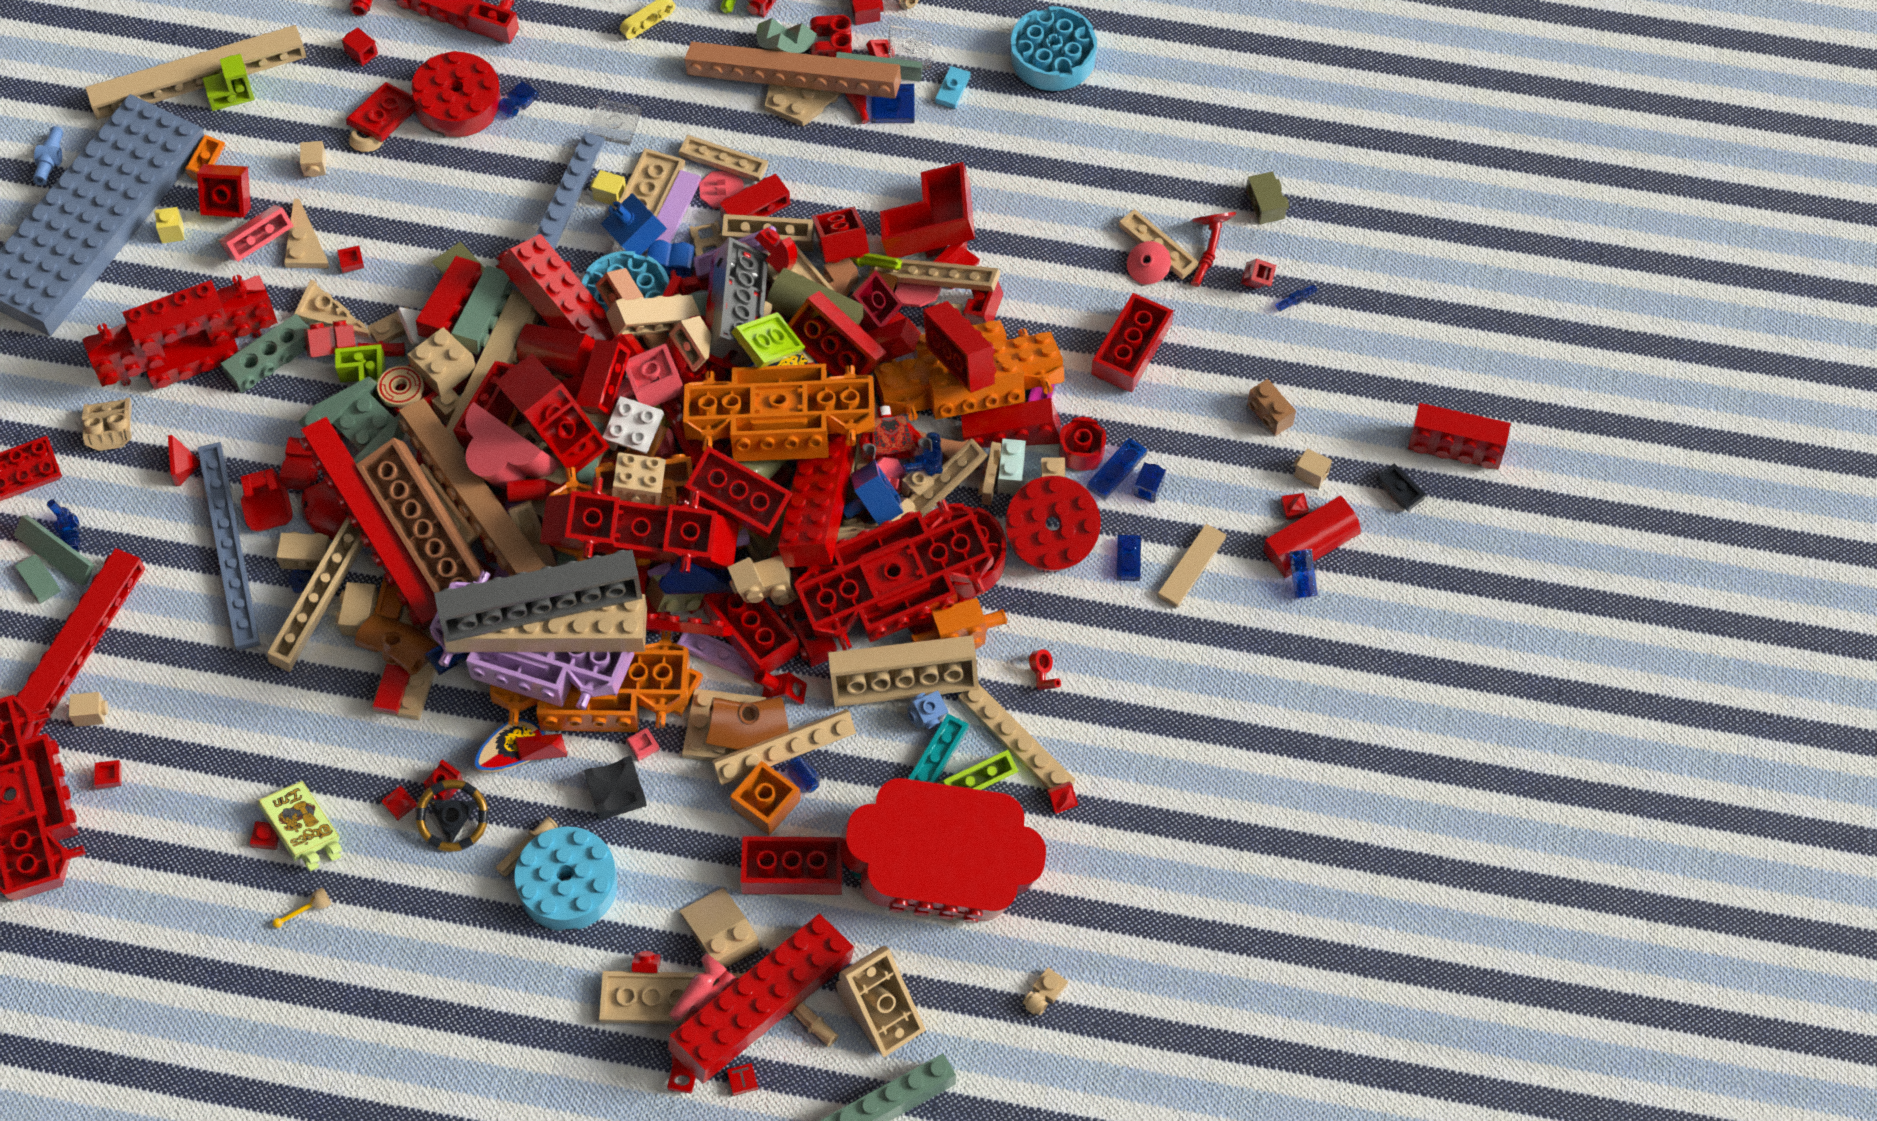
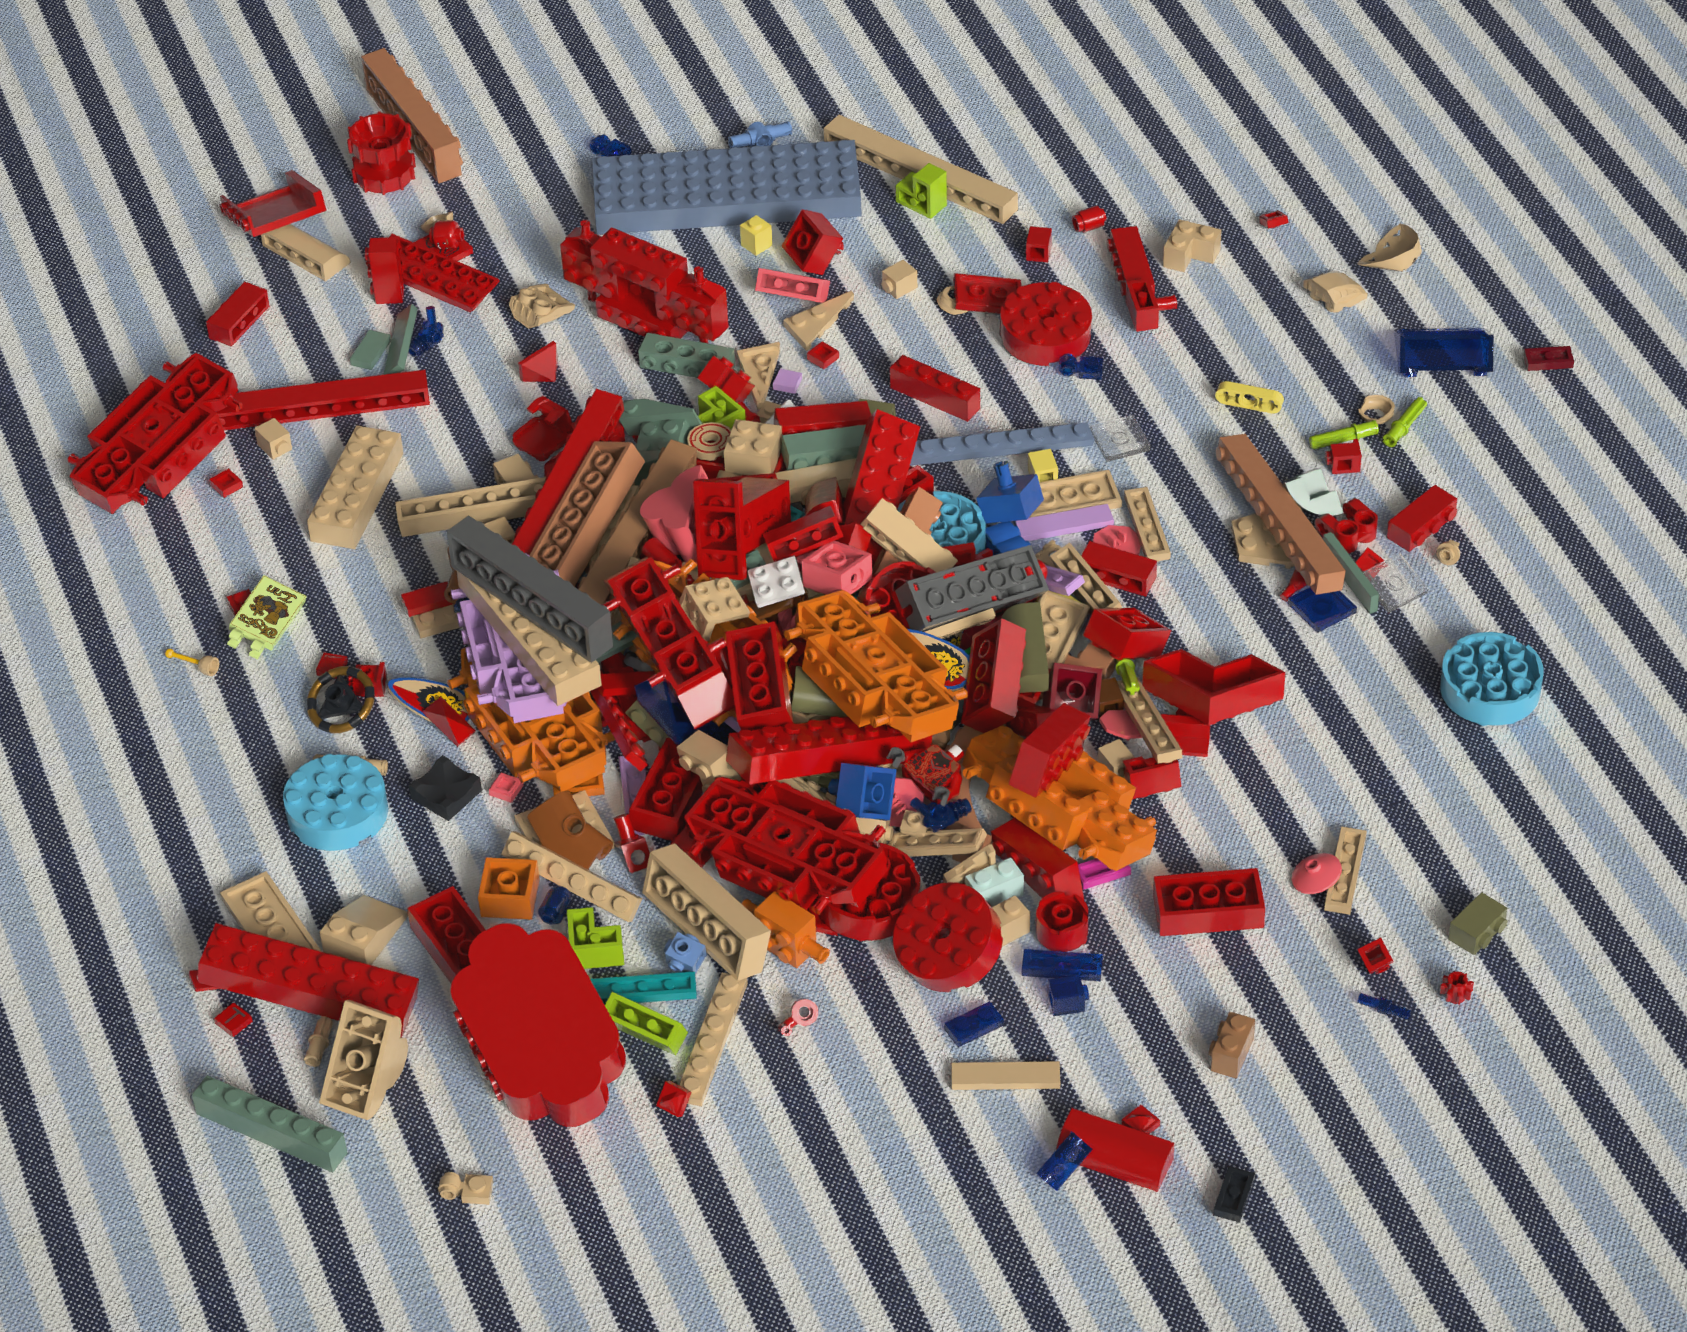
camera: 60 degrees right, 15 degrees down
orange brick [186,135,225,181] -> none
sand blue plate [198,442,261,651] -> none
red plate [632,951,660,973] -> none
slope [669,316,712,372] -> none
coral piece [669,953,738,1025] -> none
tan brick [727,557,766,600] -> none
lime plate [731,312,806,368] -> none
red brick [754,227,797,274] -> none
medium azure plate [935,66,971,109] -> none
red dish [1191,212,1236,287] -> none
tan brick [1293,448,1332,489] -> none
red brick [1408,403,1511,470] -> none
none -> tan brick [307,425,403,549]
none -> lime brick [567,907,624,969]
none -> lavender tile [773,369,802,394]
none -> red brick [890,355,980,422]
none -> red gear [1440,971,1474,1005]

